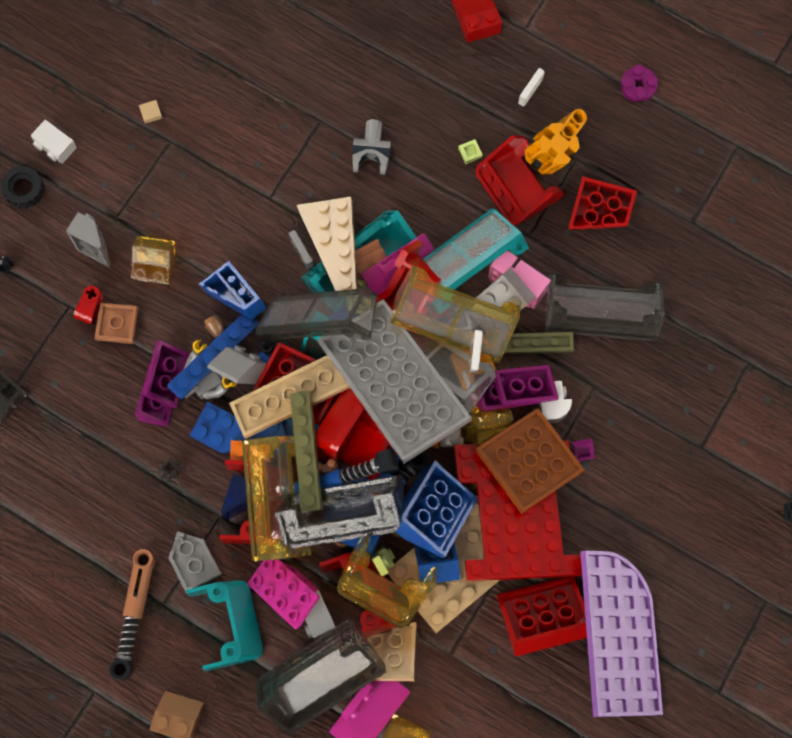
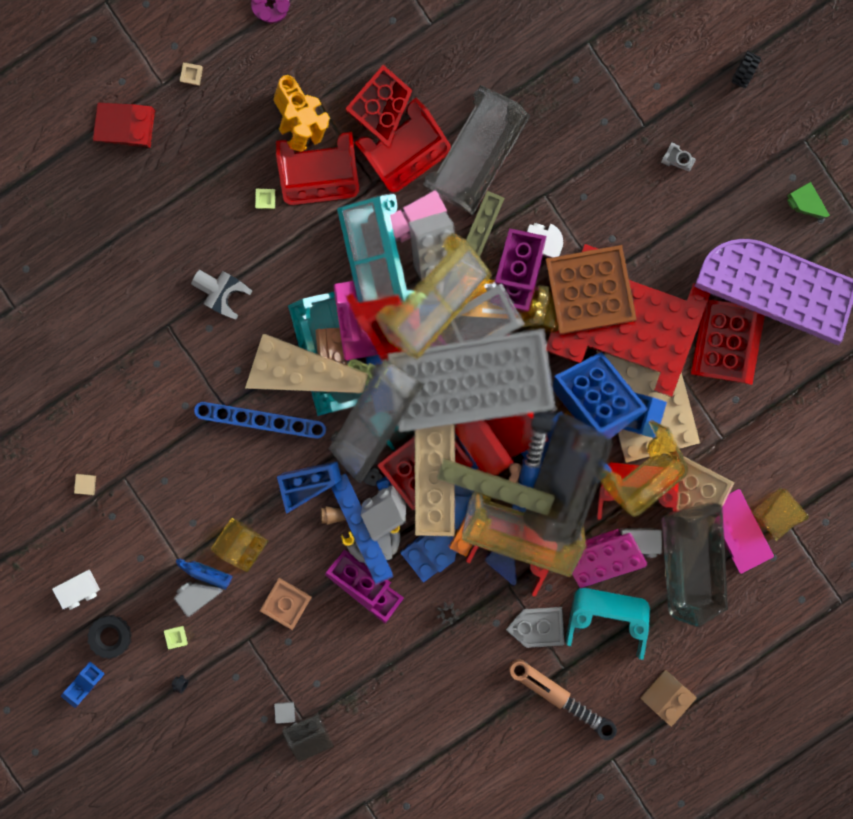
camera: 65 degrees left, 15 degrees up
red piece [74,286,104,325] -> none
light grey tile [288,230,313,270] -> none
yellowish green slope [372,545,395,577] -> none
white tile [468,330,483,373] -> none
white tile [518,68,545,107] -> none
magenta plate [572,439,594,462] -> none
none -> yellowish green tile [164,626,188,649]
none -> blue tile [176,559,233,590]
none -> tan tile [180,62,203,86]
none -> blue beam [194,402,326,438]
none -> light grey tile [274,702,295,723]
none -> red windscreen [354,97,451,192]
none -> light grey plate [661,143,696,171]
none -> bright green slope [787,182,830,219]

